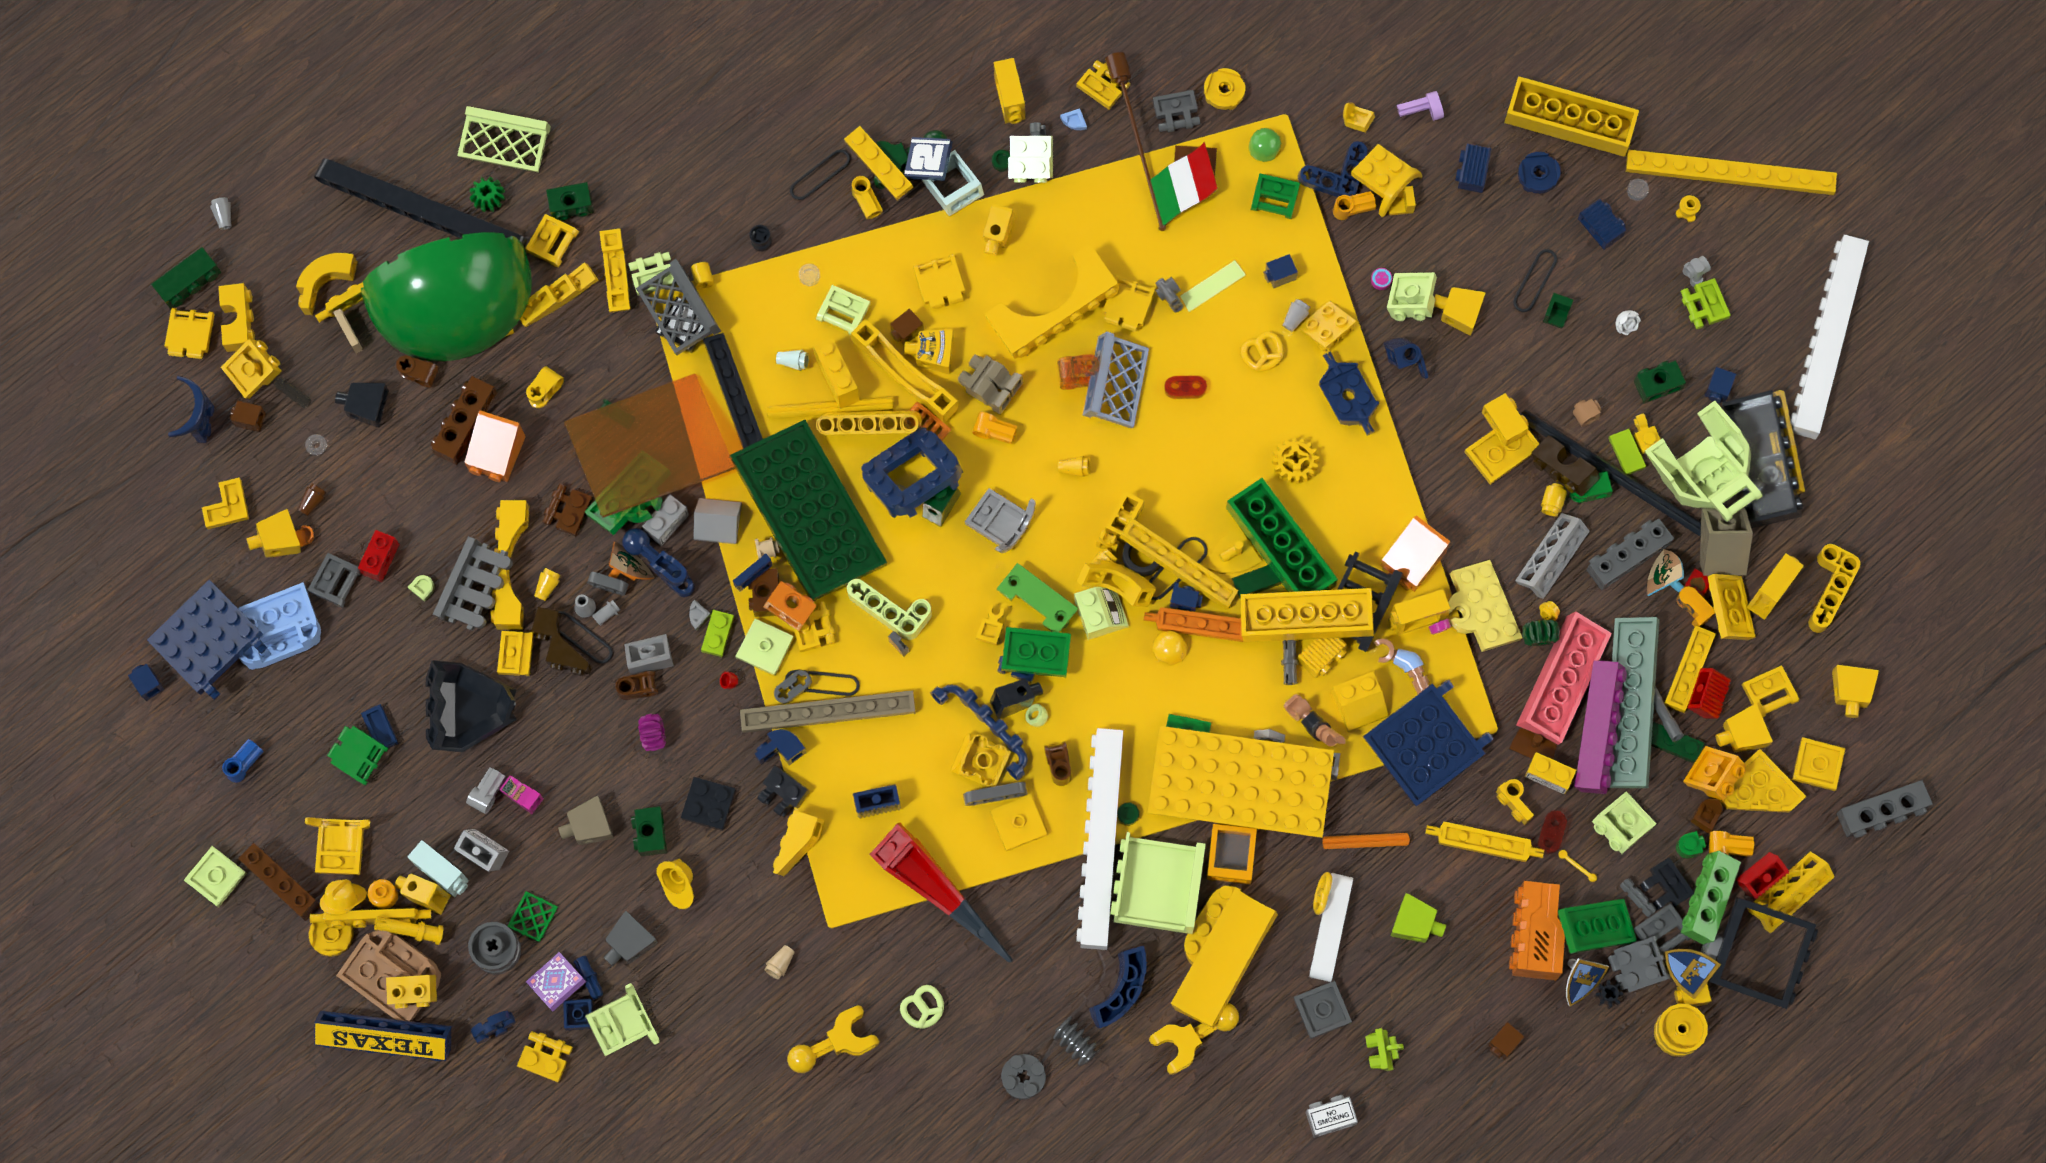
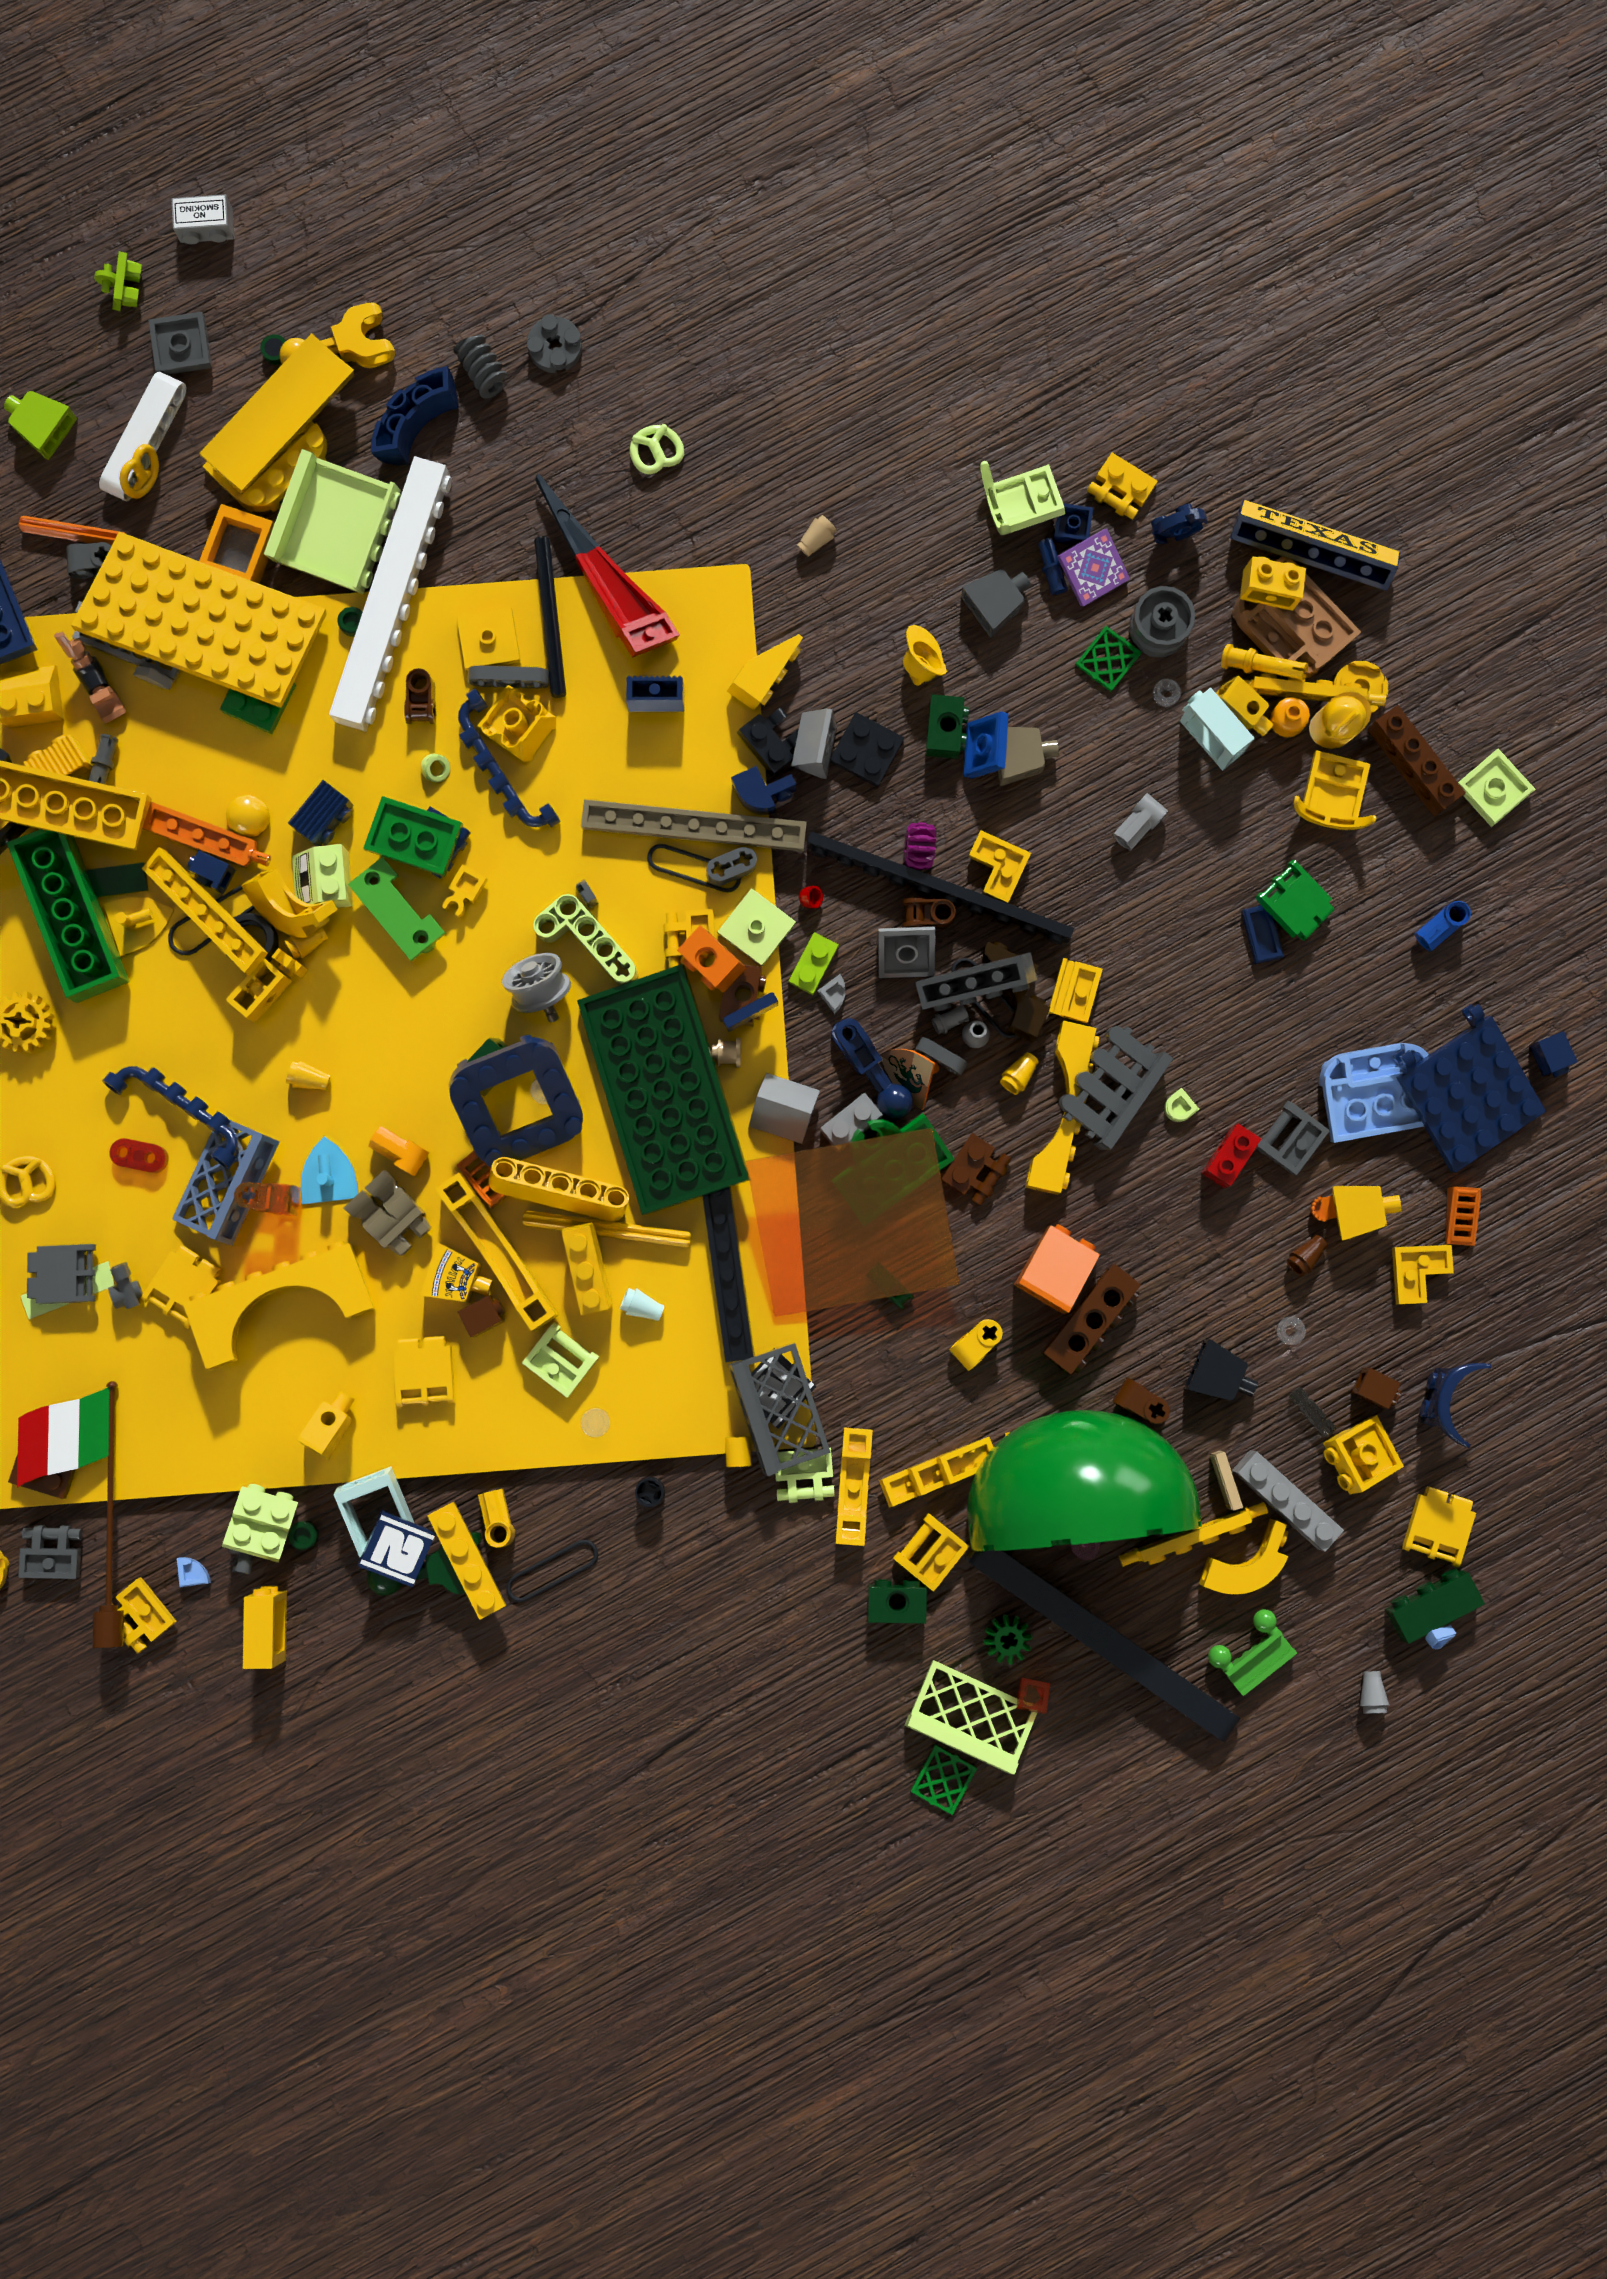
camera: 170 degrees left, 10 degrees up
yellow arch [219,283,255,352] -> none
black panel [426,660,517,752] -> none
light grey brick [454,829,509,872] -> none
dark pink leg [499,775,544,814] -> none
yellow piece [787,1005,880,1073] -> none
light grey piece [965,488,1036,553] -> none
black torso [990,679,1043,720] -> none
none -> dark grey plate [27,1244,96,1304]
none -> dark grey piece [66,542,111,579]
none -> dark blue bar [102,1066,238,1169]
none -> tile [260,334,286,365]
none -> dark blue brick [288,780,354,846]
none -> medium azure shield [301,1136,359,1204]
none -> light grey wheel [502,953,571,1022]
none -> black axle [534,536,566,698]
none -> light grey slope [792,708,837,779]
none -> black plate [807,831,1074,945]
none -> green window [910,1744,977,1815]
none -> dark grey brick [915,952,1037,1012]
none -> blue tile [964,711,1009,779]
none -> yellow plate [968,830,1031,903]
none -> clear orange tile [1016,1678,1050,1714]
none -> clear plate [1153,679,1181,707]
none -> bright green gear [1208,1609,1297,1696]
none -> light grey brick [1232,1450,1344,1552]
none -> light blue tile [1425,1625,1456,1650]
none -> orange slope [1445,1187,1481,1246]

